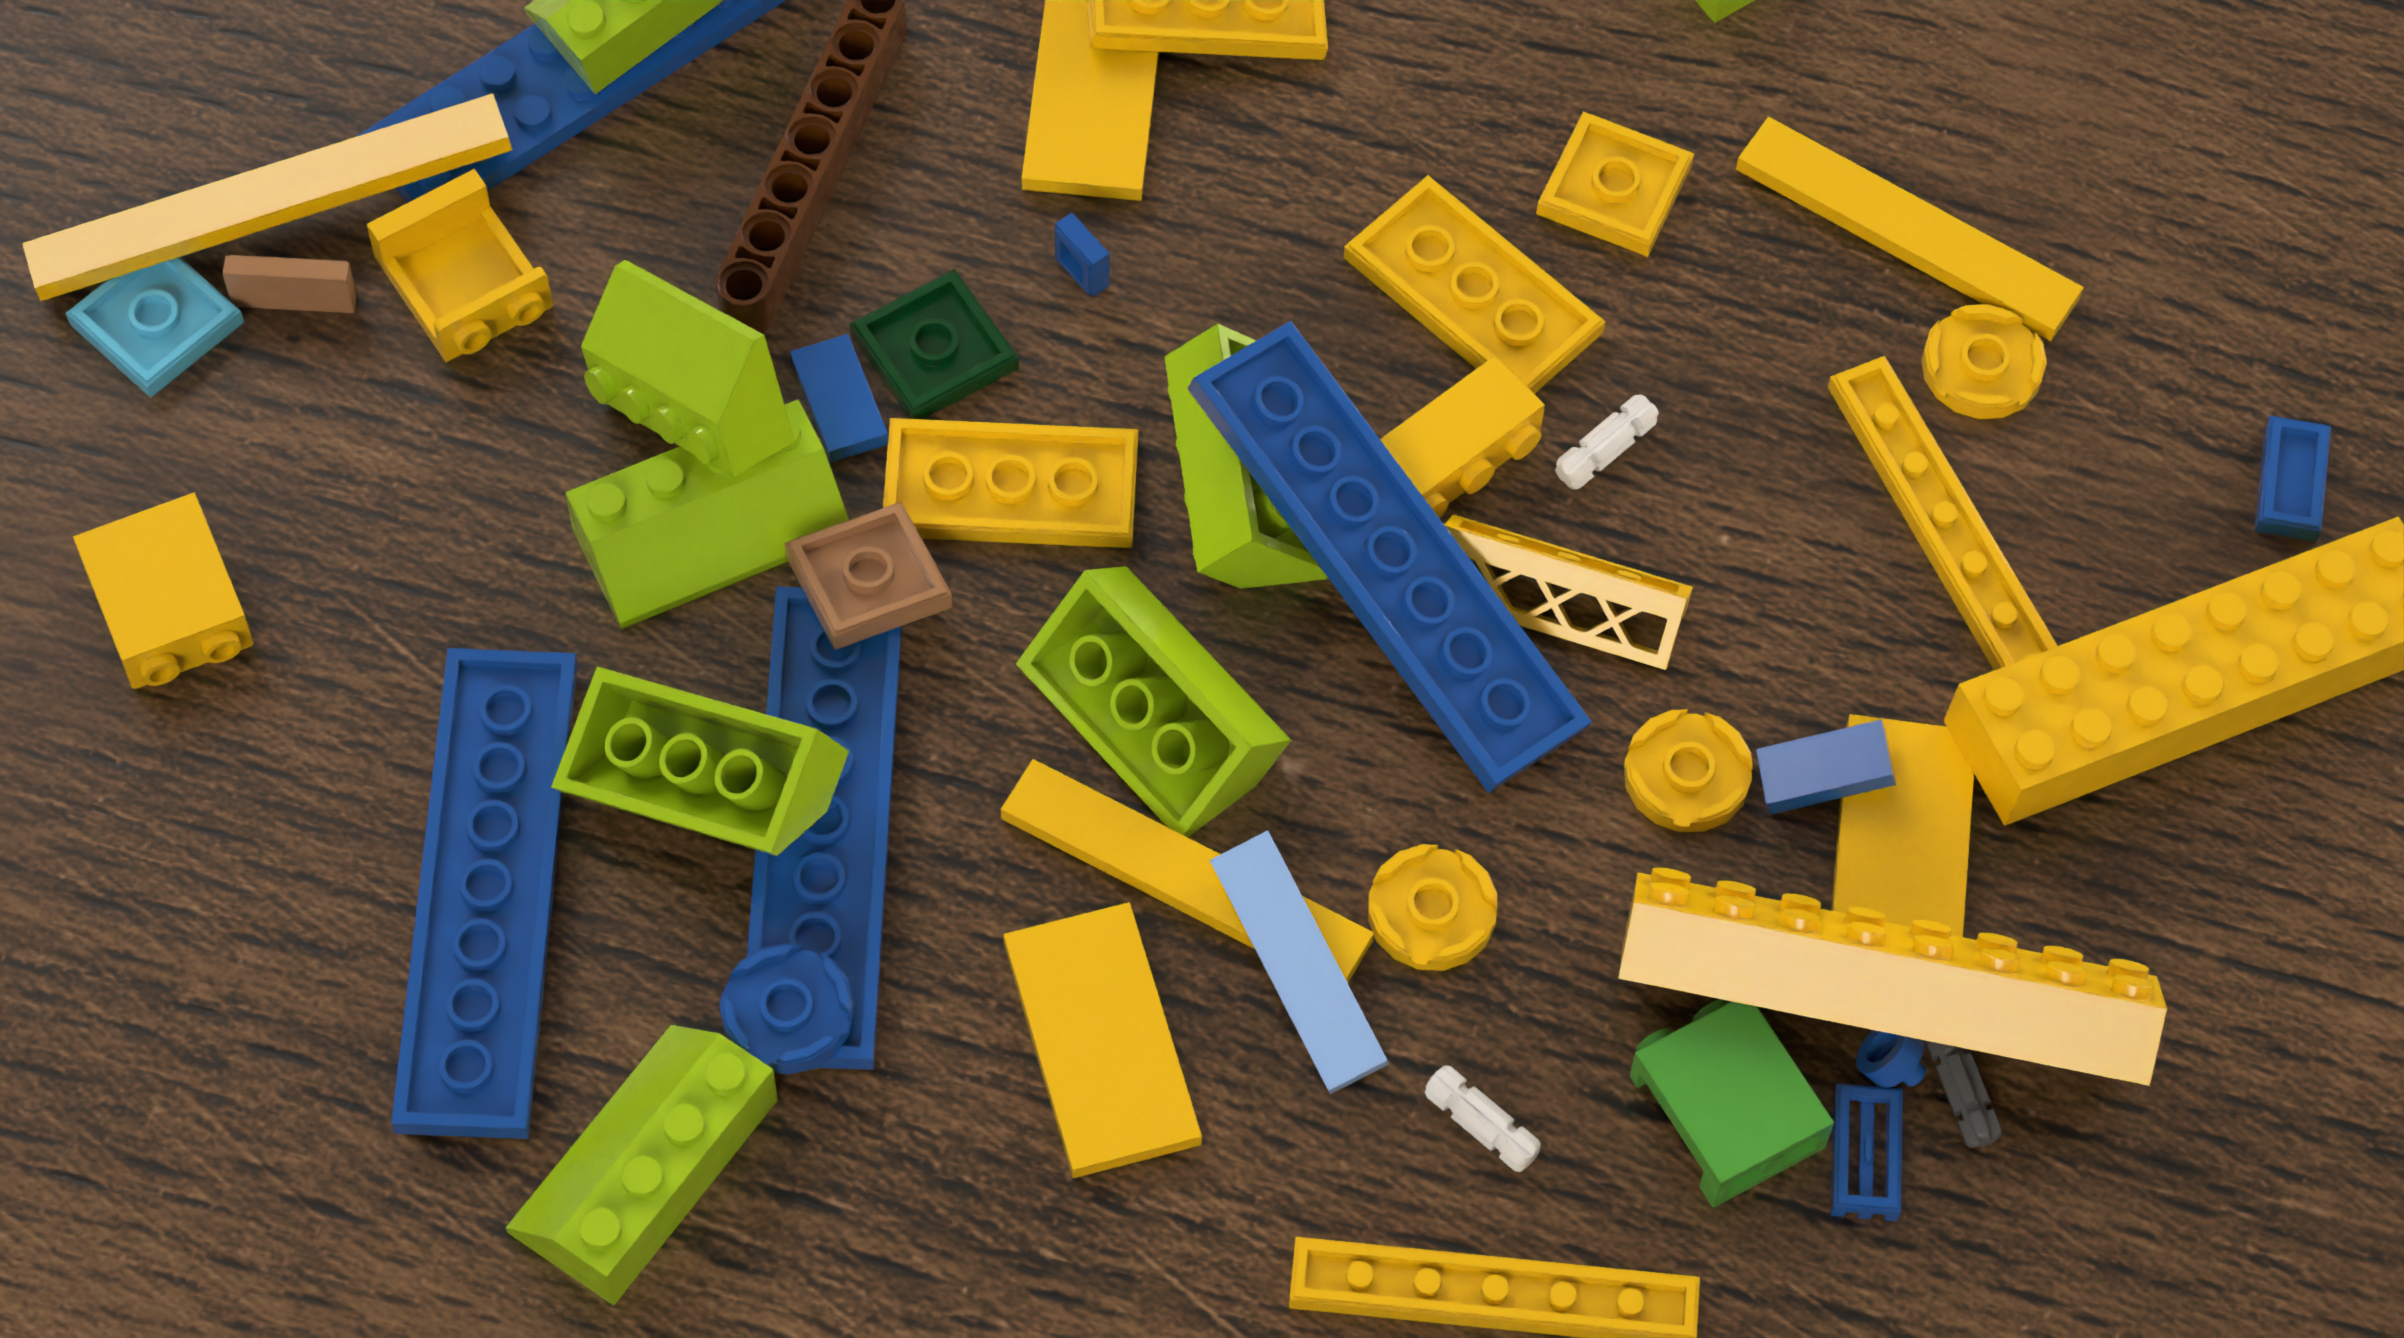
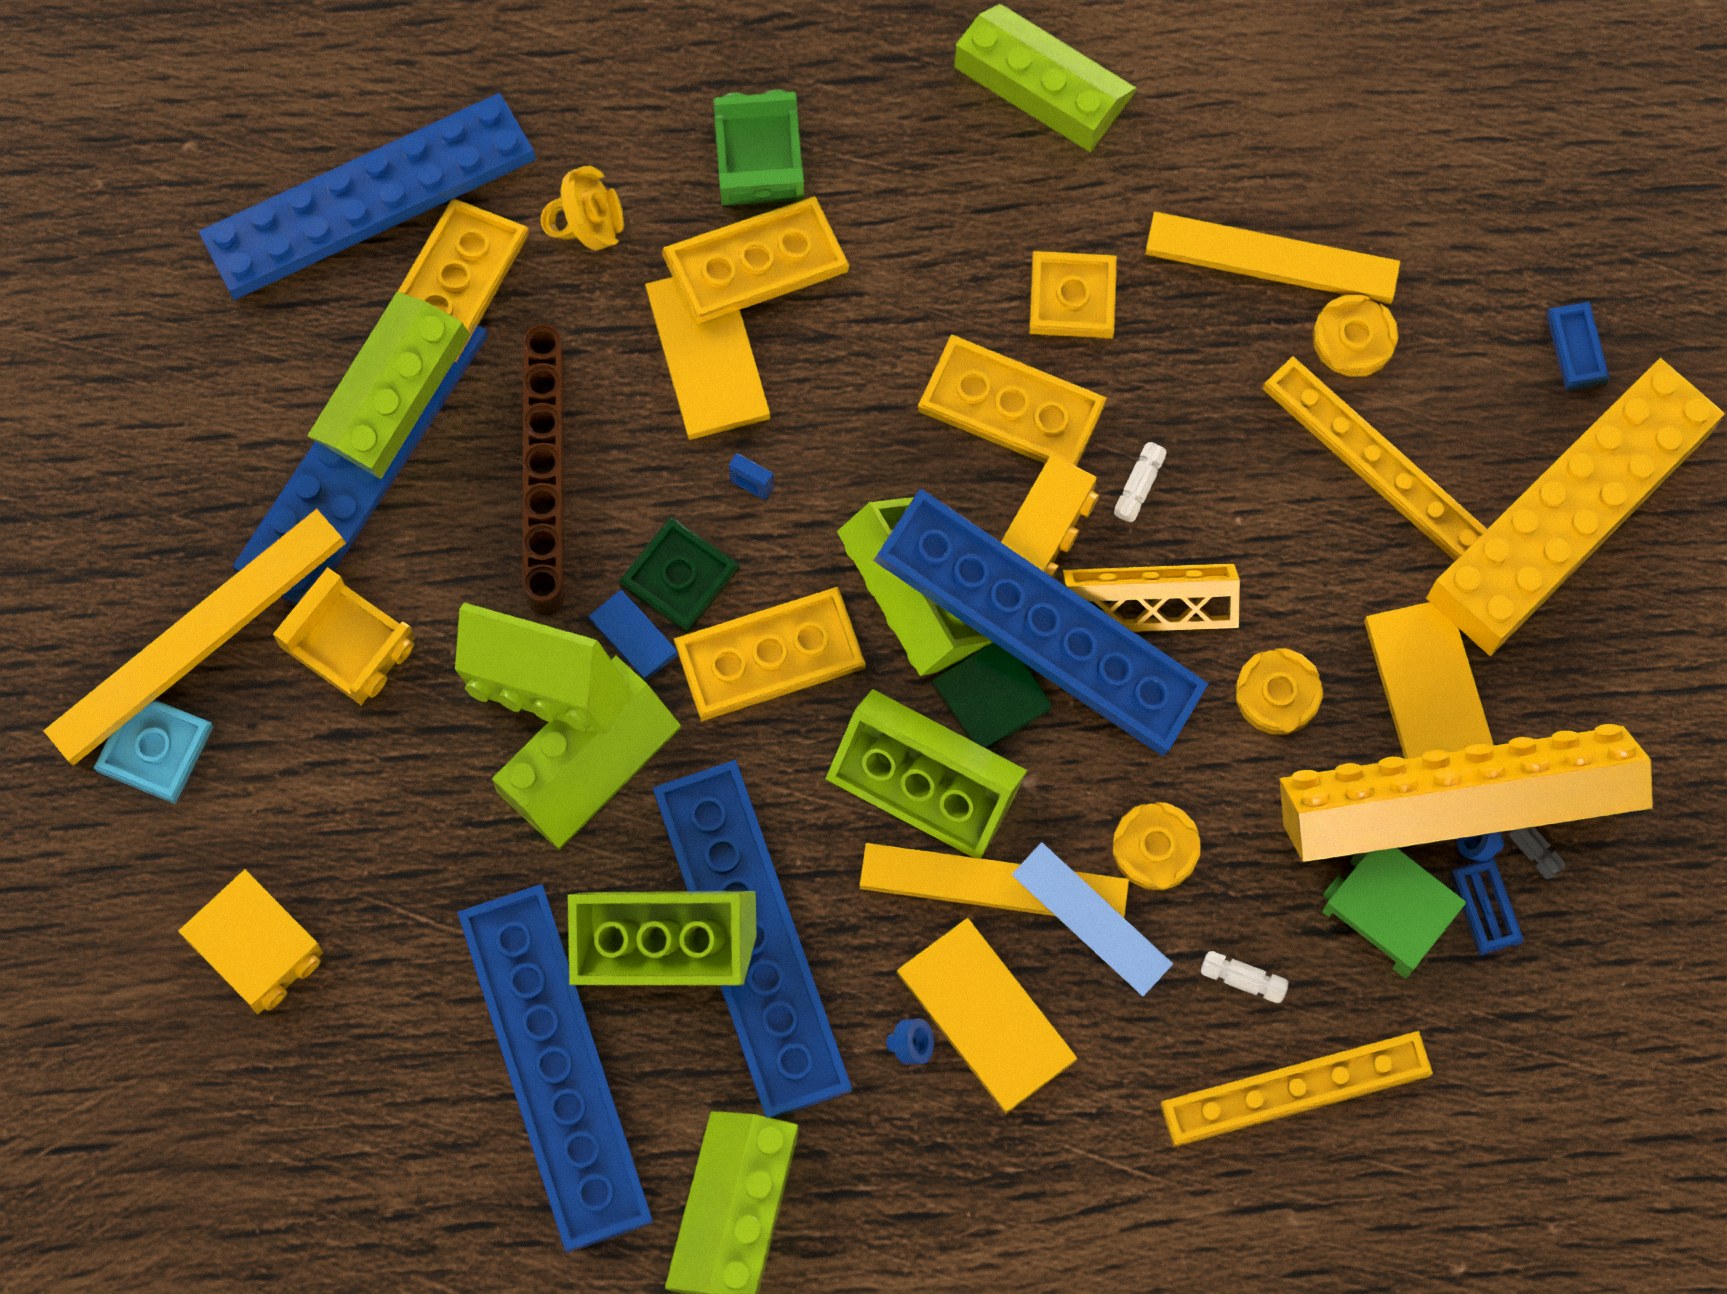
camera: 20 degrees left, 10 degrees up
medium nougat tile [223,255,357,313] -> none
blue tile [719,943,854,1075] -> none
medium nougat tile [785,502,952,650] -> none
tile [1756,719,1896,815] -> none
none -> blue tile [886,1019,934,1065]
none -> dark green tile [932,643,1053,749]

